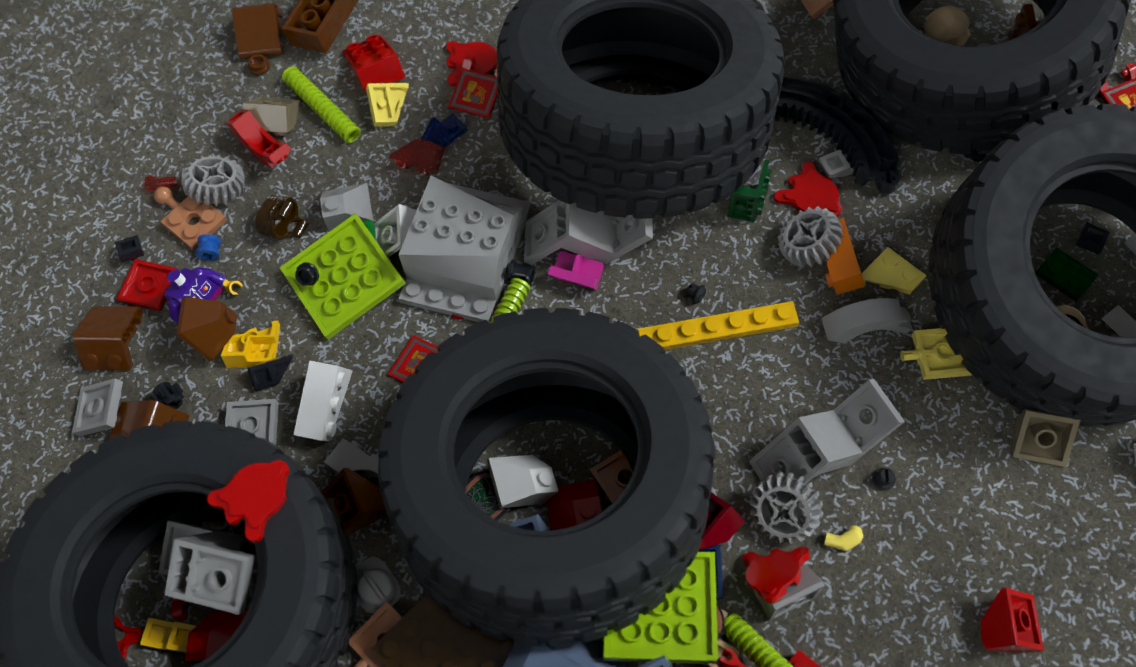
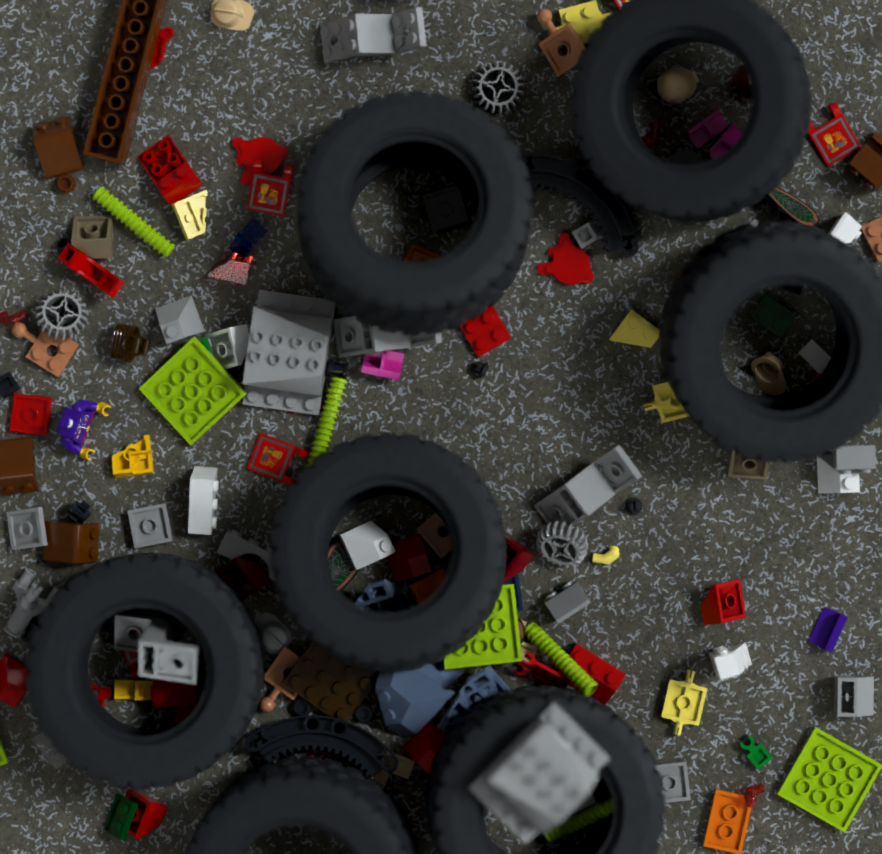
camera: 15 degrees left, 25 degrees up
reddish brown slope [176,297,237,362] -> none
blue wheel [195,234,221,261] -> none
red tile [207,460,290,542] -> none
black tile [247,354,293,391] -> none
black plate [295,262,319,286] -> none
yellow plate [637,301,799,350] -> none
dark green bracket [727,160,772,222] -> none
red tile [742,547,810,604] -> none
light grey gear [778,206,844,268] -> none
light grey arch [821,298,913,343] -> none
orange slope [825,217,865,295] -> none
none -> red plate [460,306,511,358]

